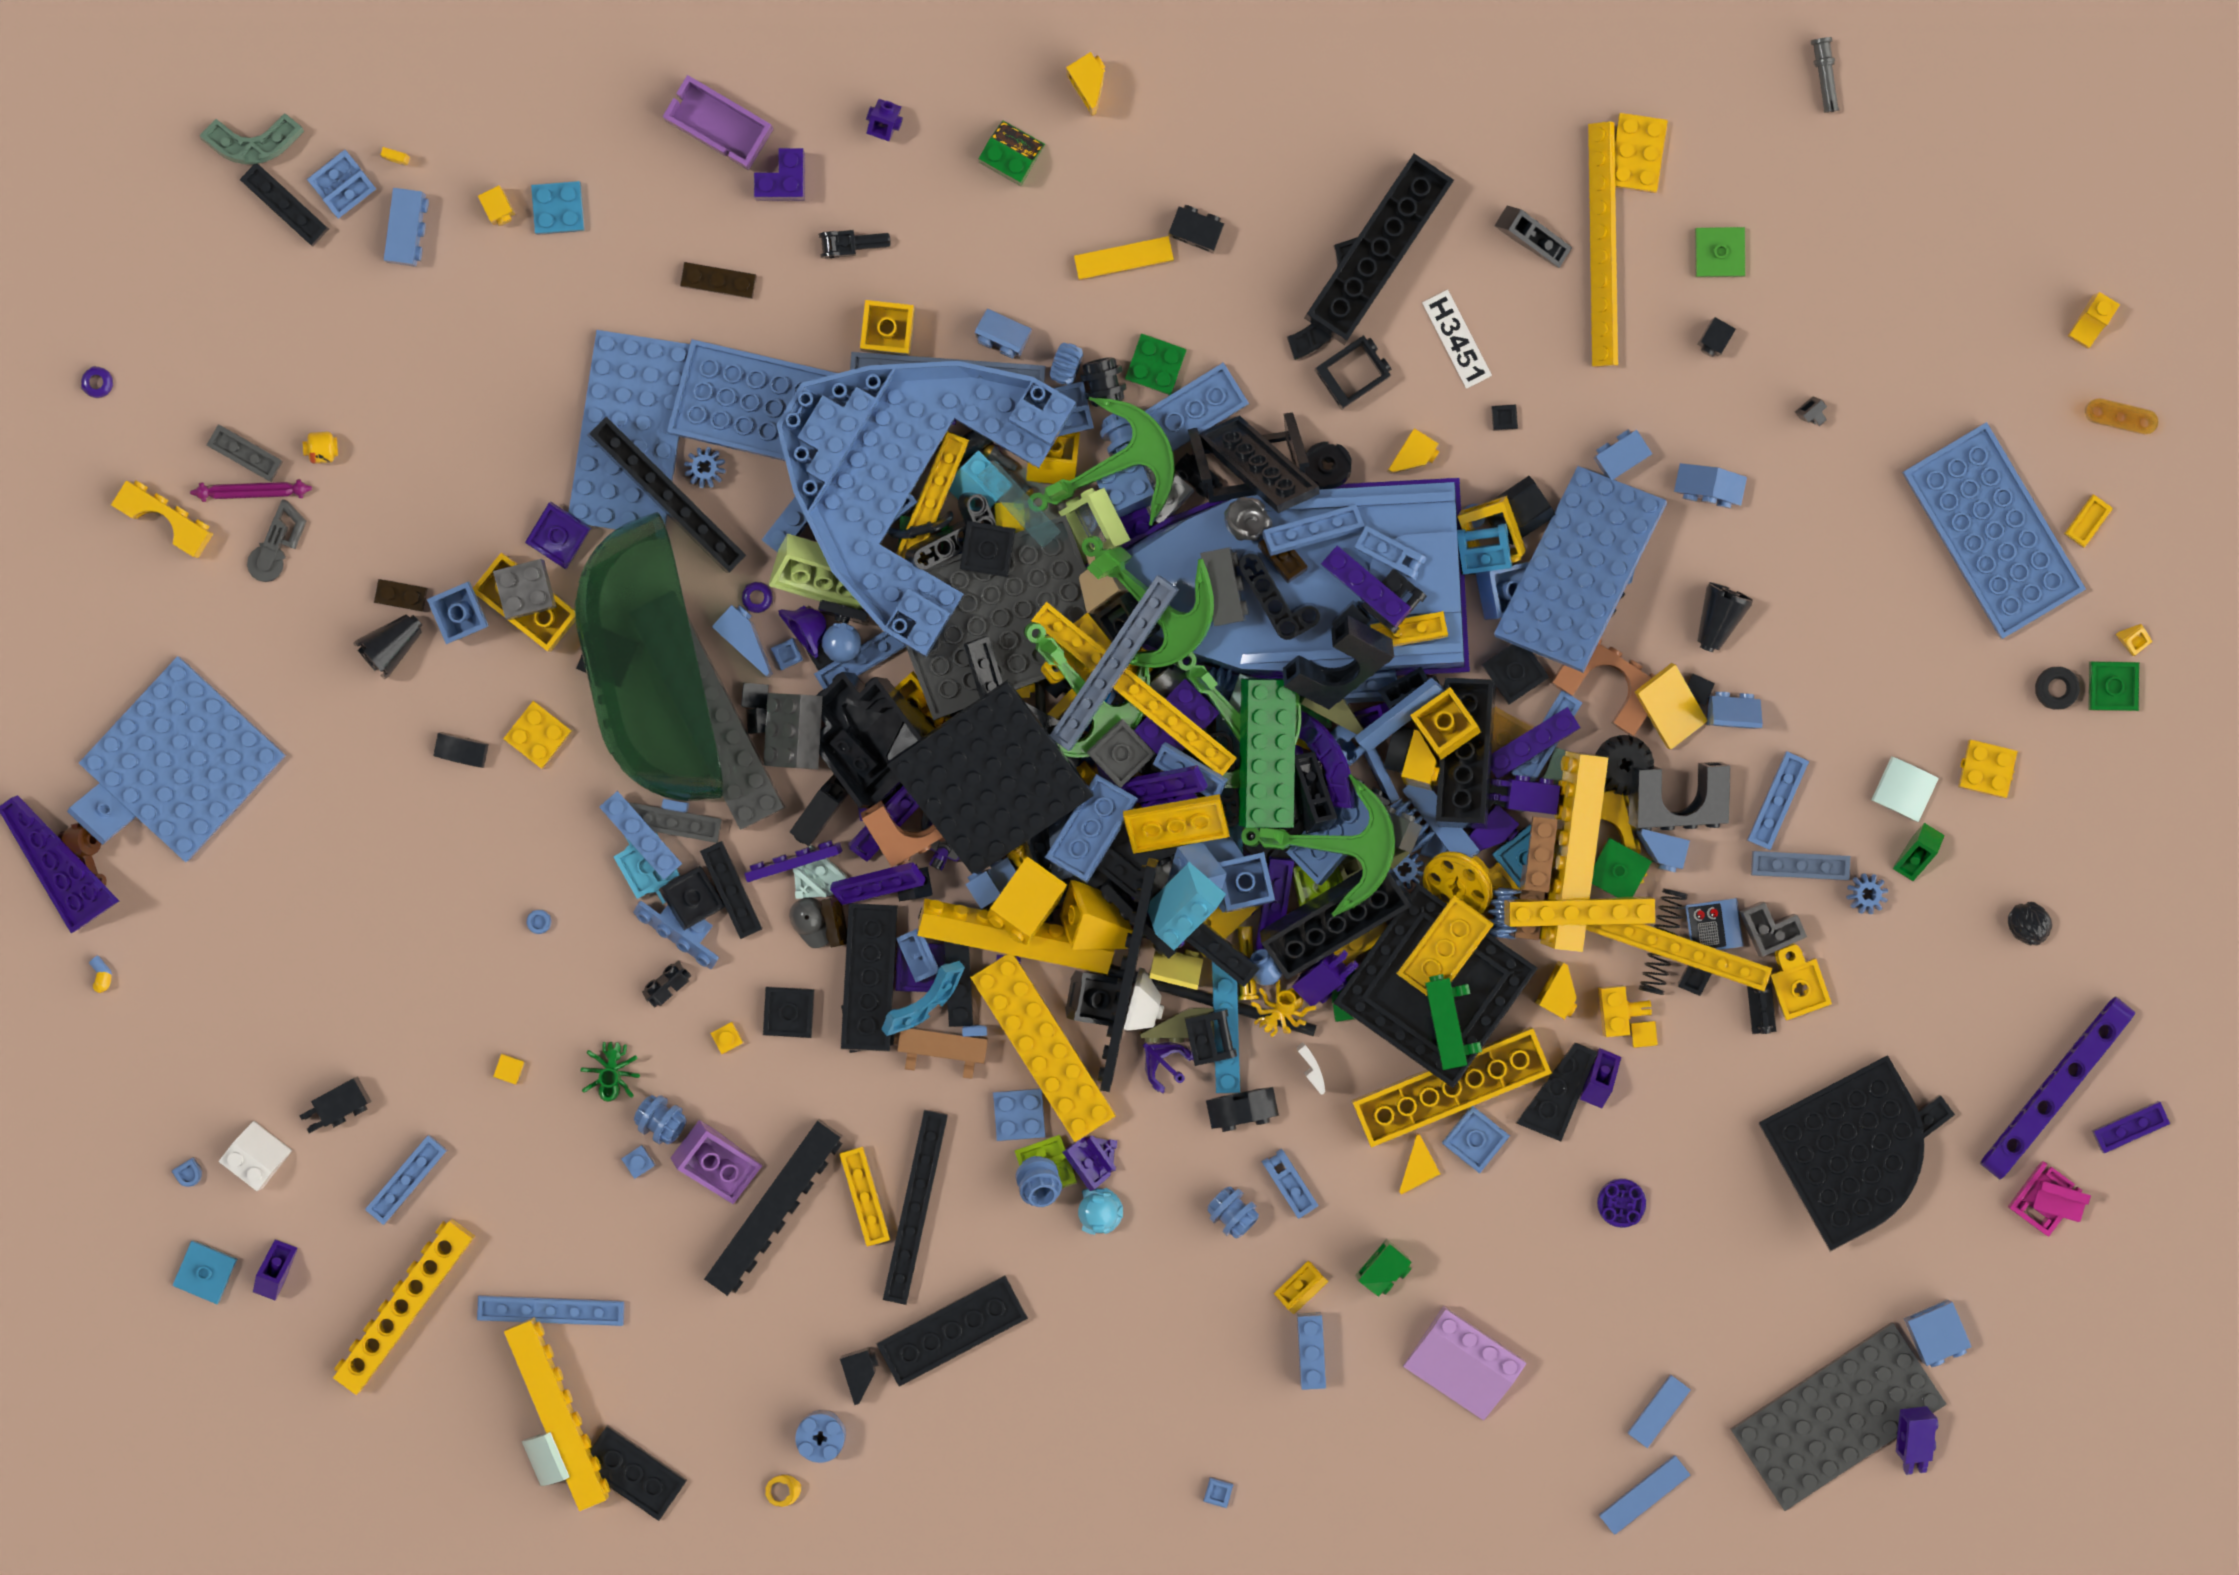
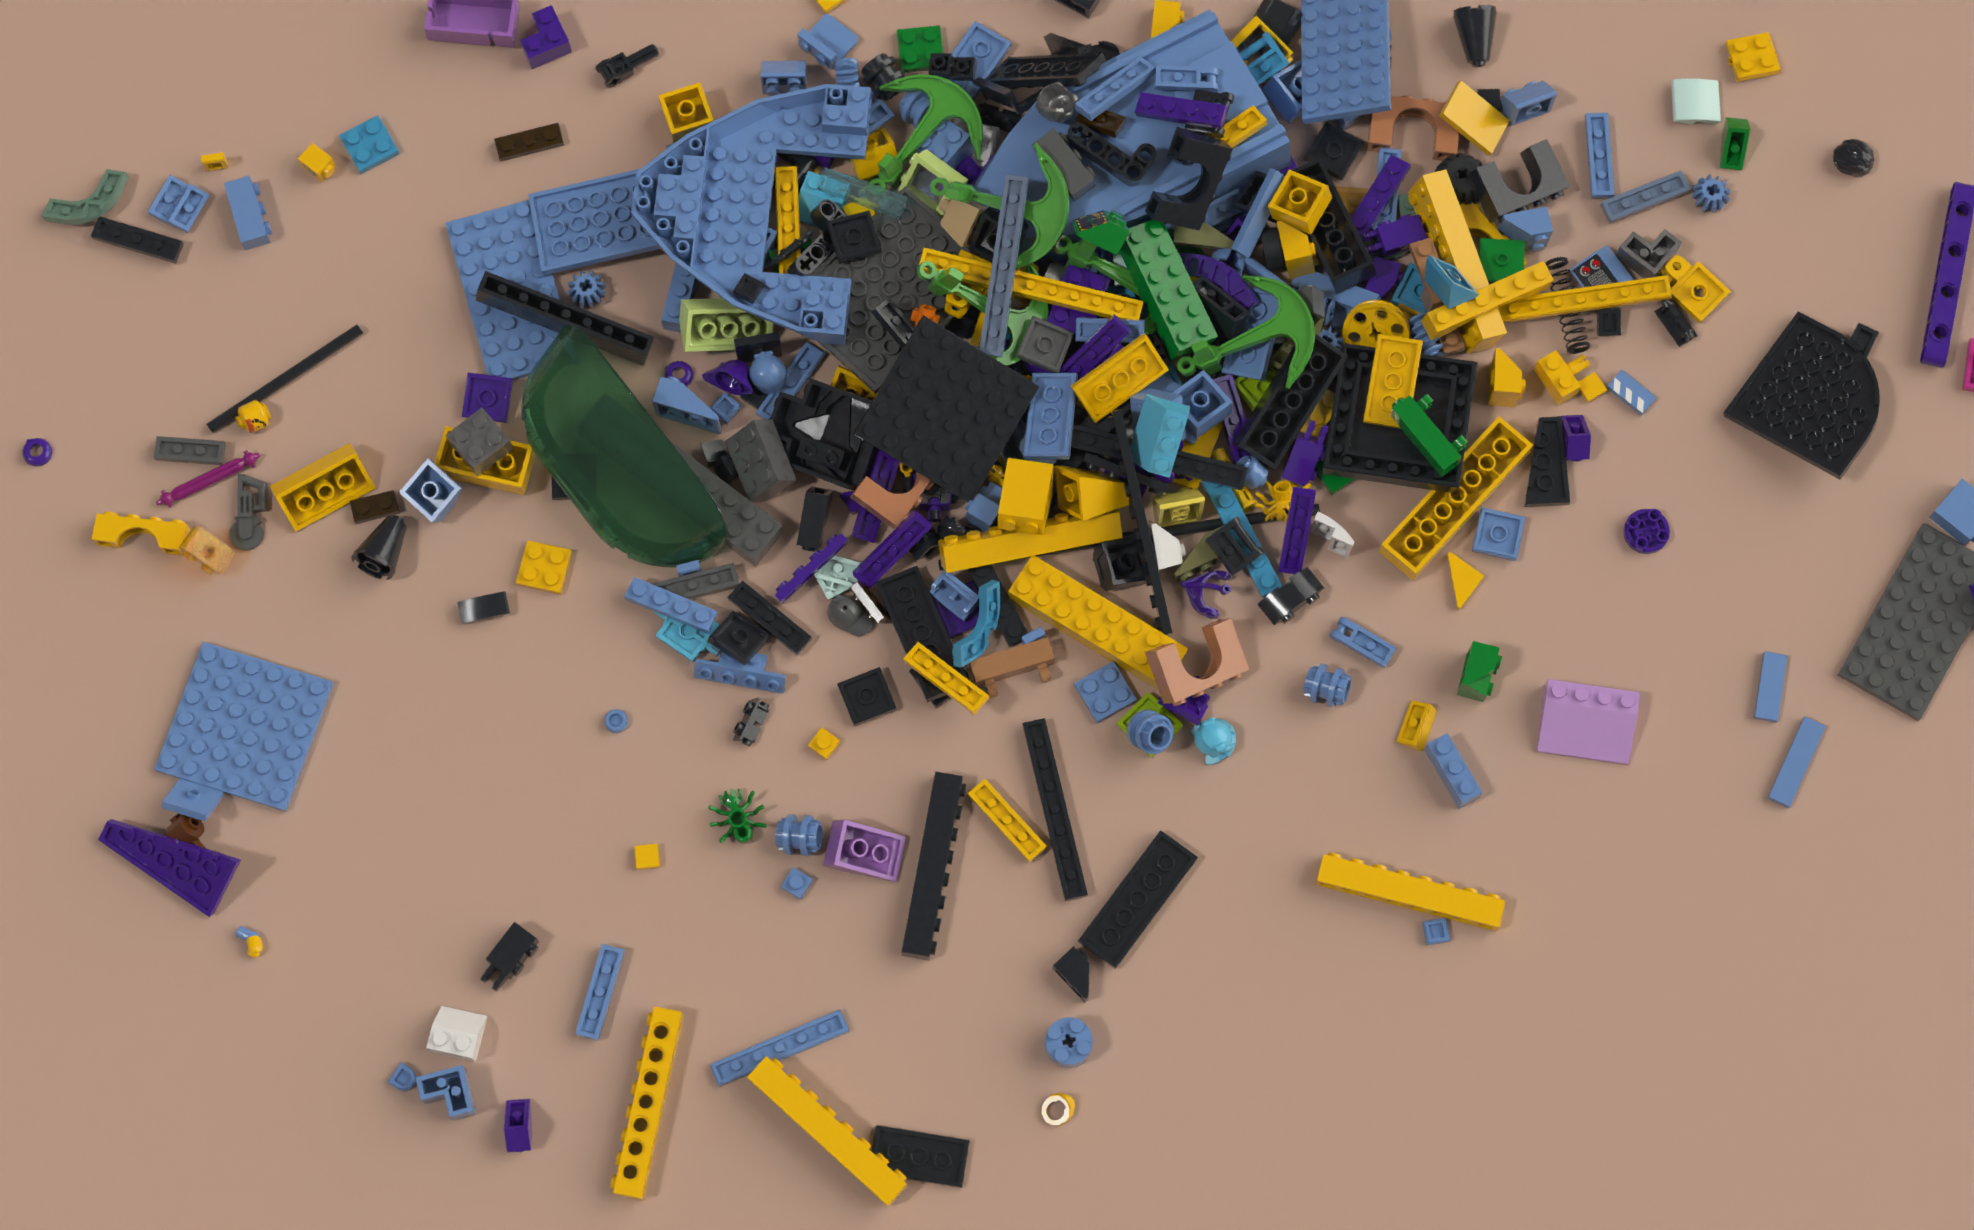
camera: 25 degrees left, 15 degrees down
dark azure plate [172,1240,238,1304] -> none
light aqua slope [522,1432,569,1486] -> none
none -> clear yellow brick [179,526,237,575]
none -> black piece [206,324,363,433]
none -> yellow slope [270,443,376,532]
none -> medium blue brick [416,1065,476,1121]
none -> black tile [733,273,764,304]
none -> medium blue bracket [797,14,858,71]
none -> yellow plate [903,642,989,716]
none -> orange gear [910,304,940,327]
none -> black slope [928,53,977,81]
none -> black hair [937,515,975,540]
none -> green slope [1071,210,1130,255]
none -> nougat arch [1145,618,1249,706]
none -> dark purple plate [1278,487,1316,574]
none -> yellow brick [1315,853,1505,931]
none -> dark azure slope [1425,255,1479,309]
none -> medium blue tile [1607,370,1657,416]

